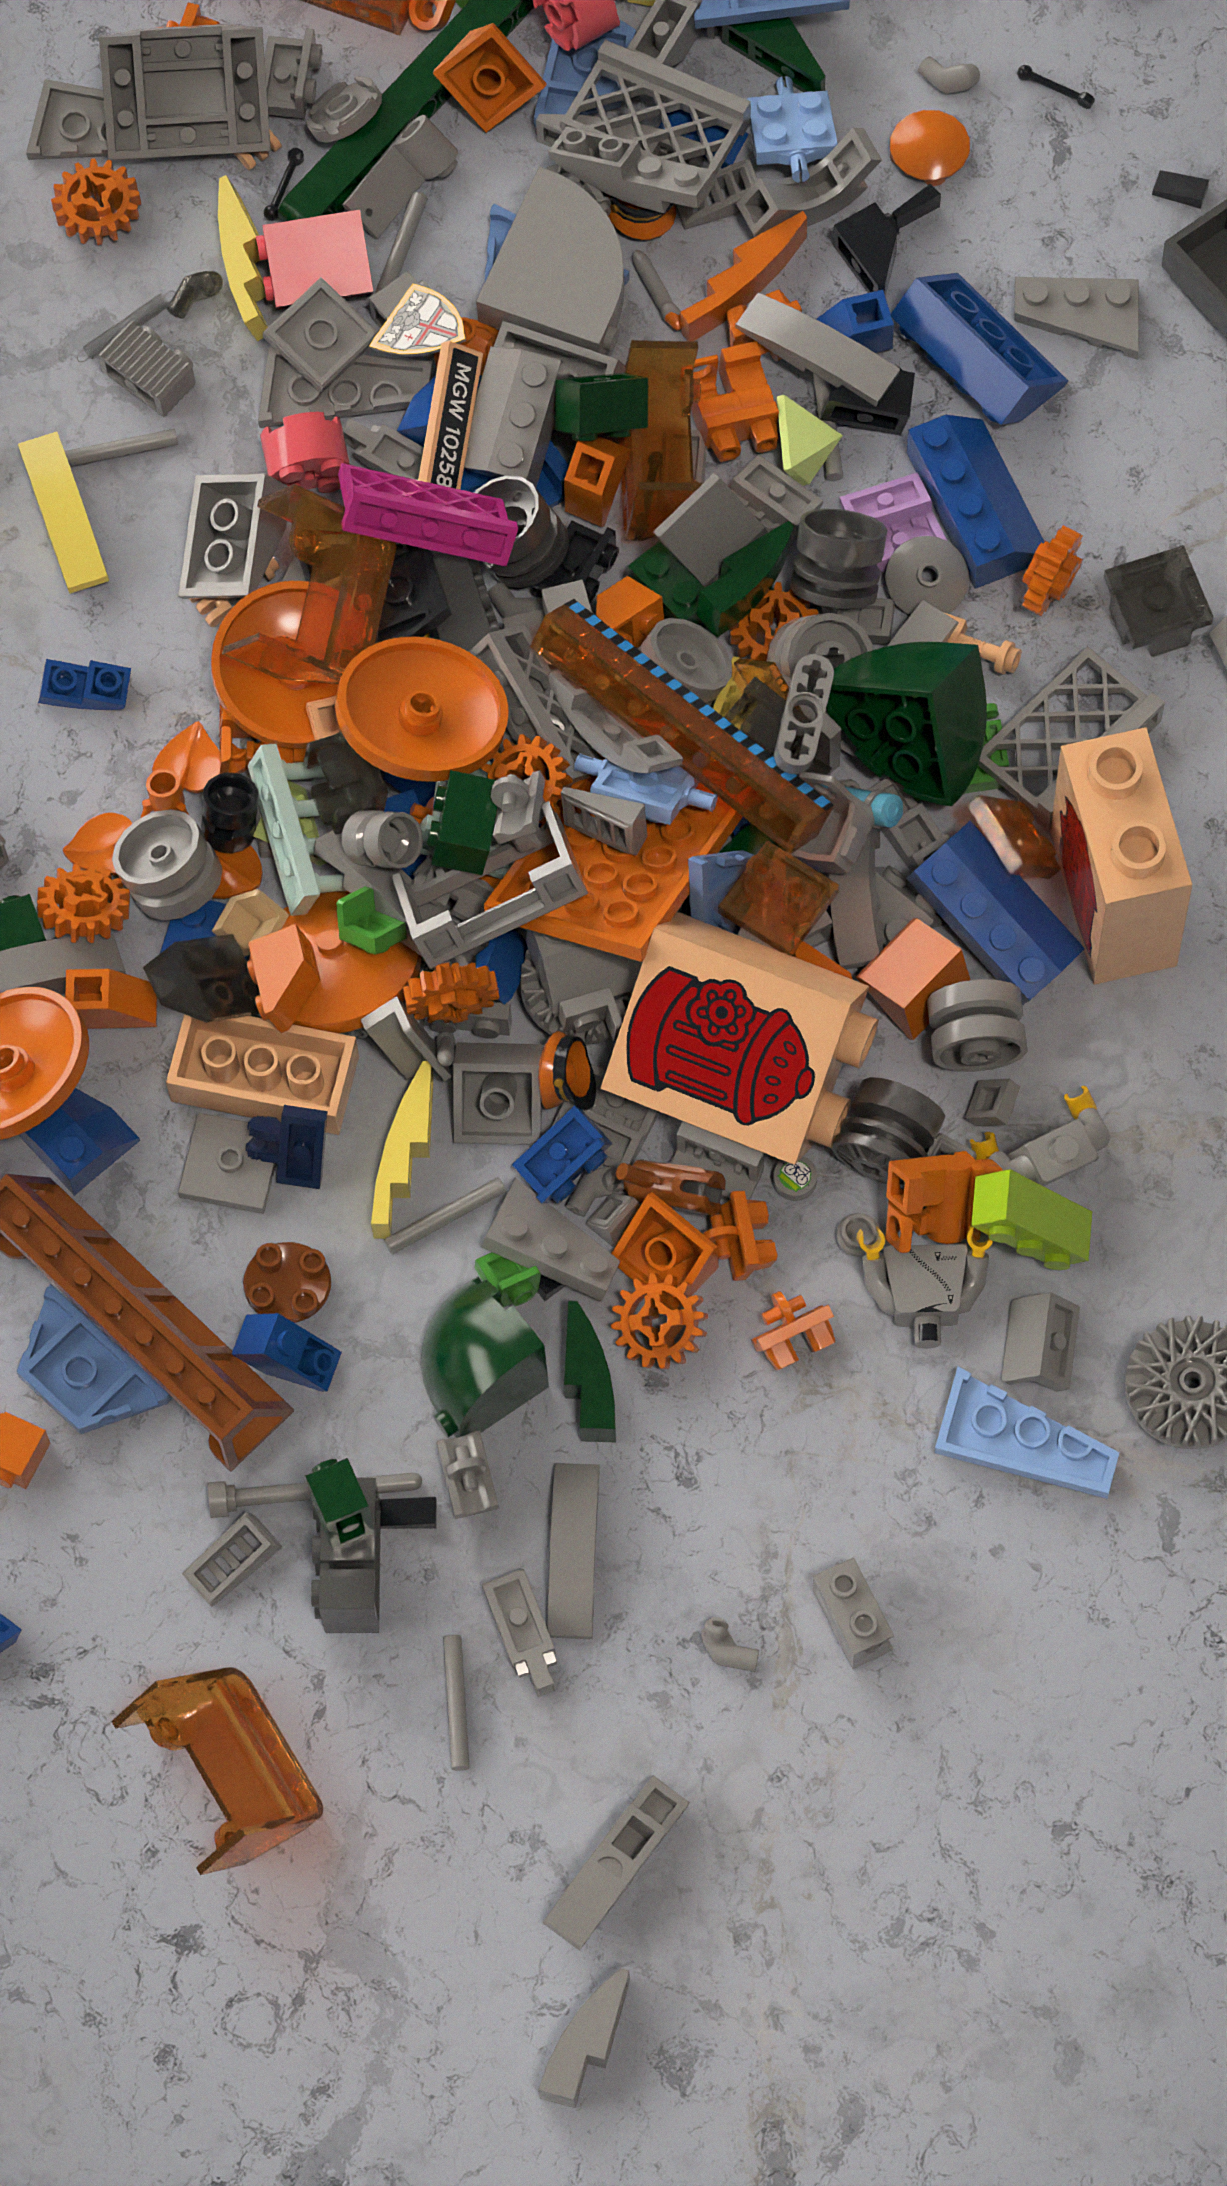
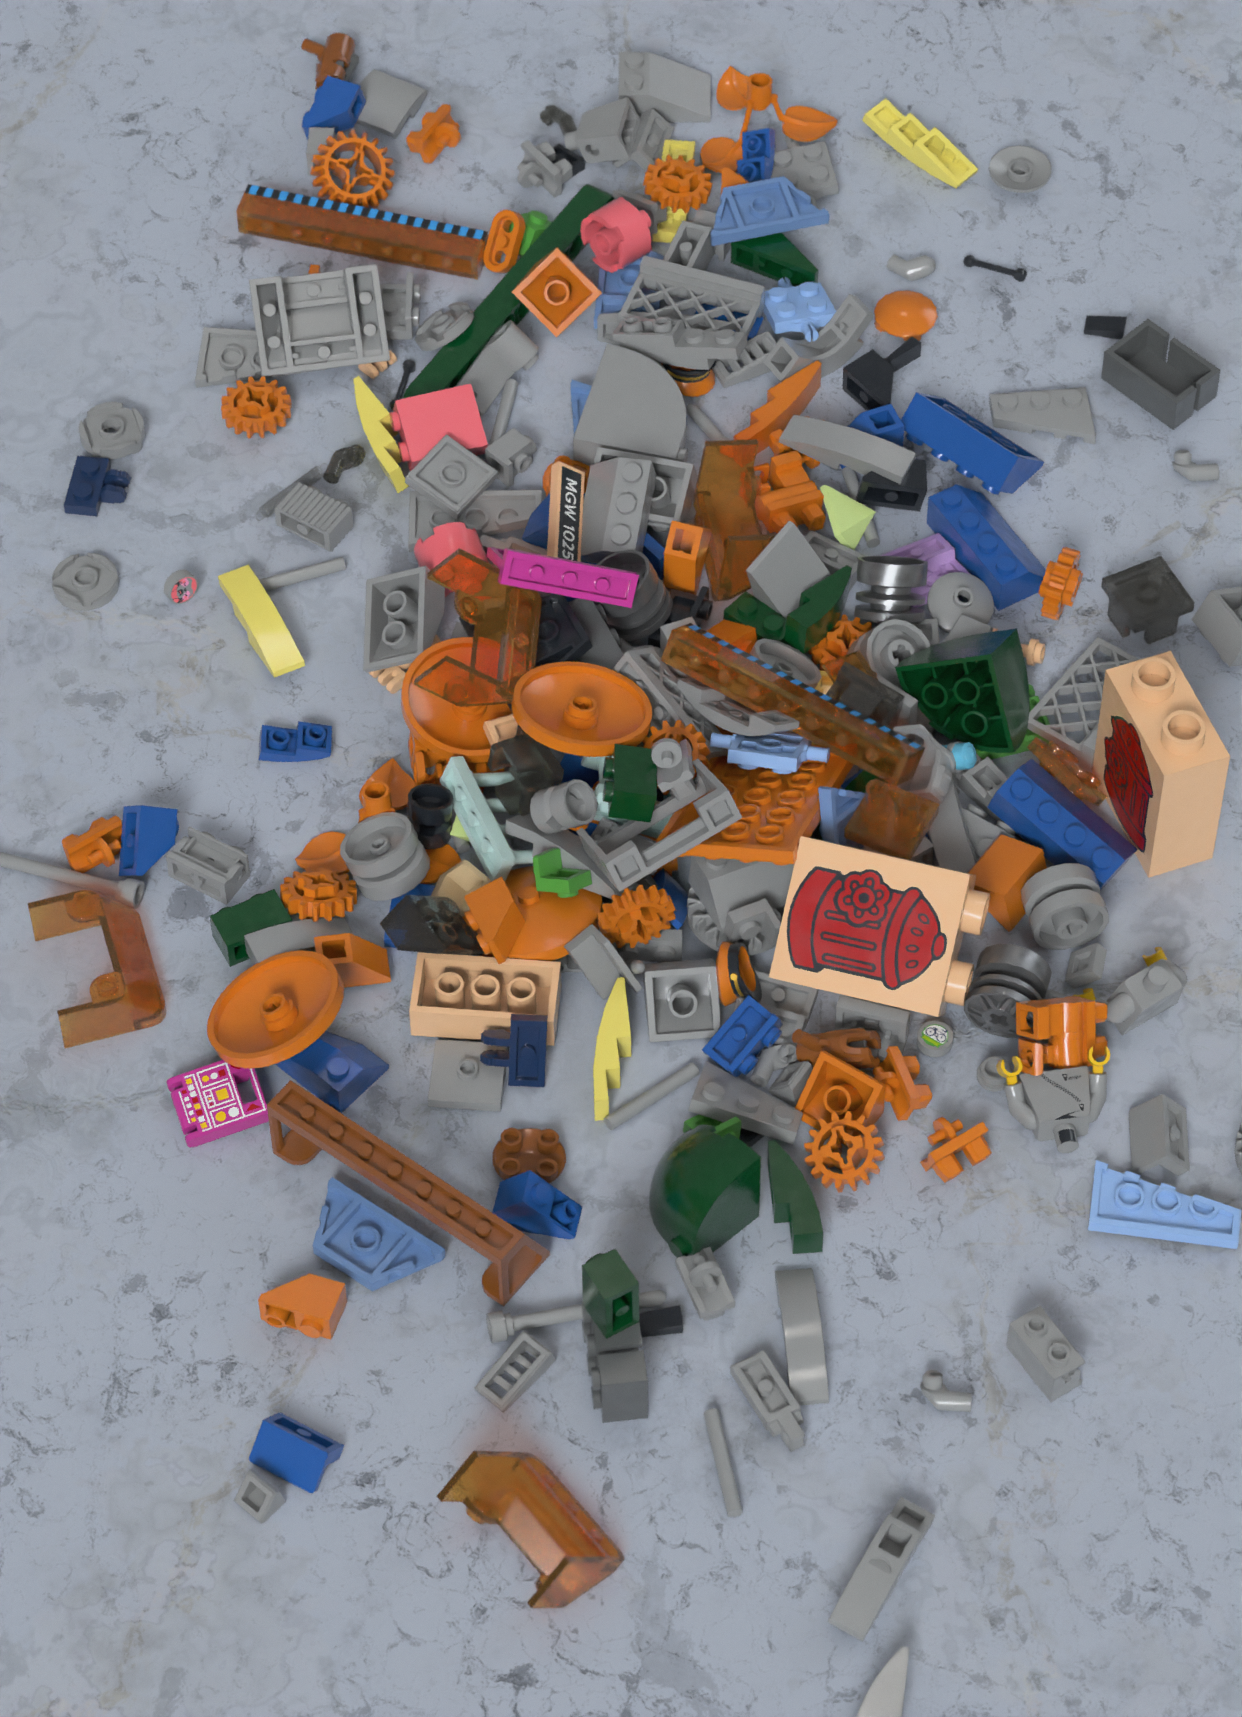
camera: 10 degrees left, 15 degrees down
shield [369,284,466,359] -> none
dark green brick [555,373,648,441] -> none
light grey slope [561,787,648,855] -> none
light grey beam [774,654,834,774] -> none
lime brick [971,1169,1093,1270] -> none

